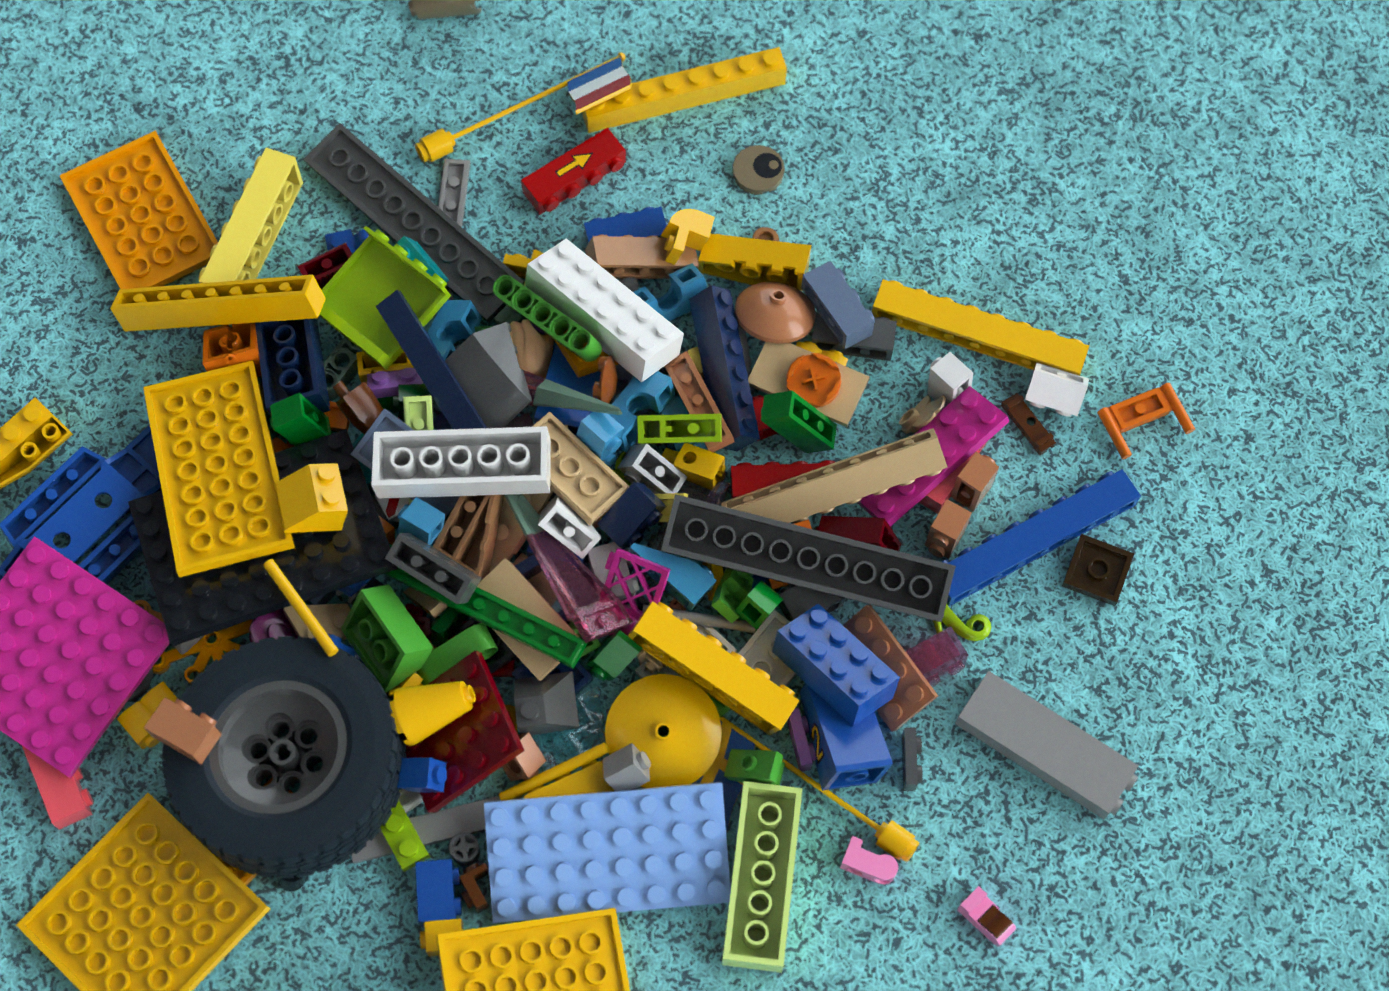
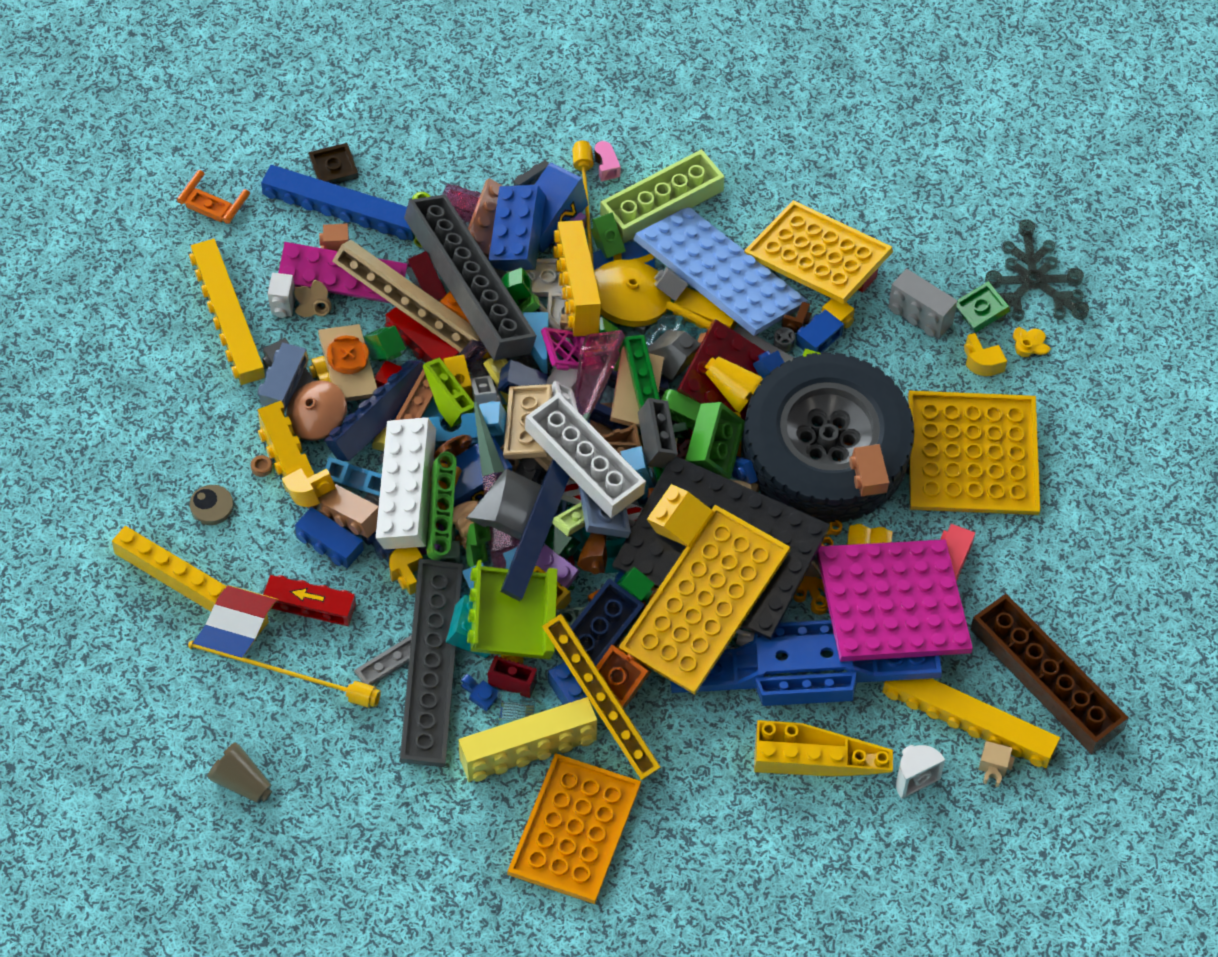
camera: 130 degrees left, 10 degrees down
yellow bar [263,559,338,657] -> none
nougat brick [925,499,972,559] -> none
light grey brick [955,670,1139,819] -> none
bright pink leg [957,886,1016,946] -> none
reddish brown piece [1001,393,1056,455] -> none
white brick [1025,363,1089,417] -> none
none -> clear light blue piece [494,691,536,727]

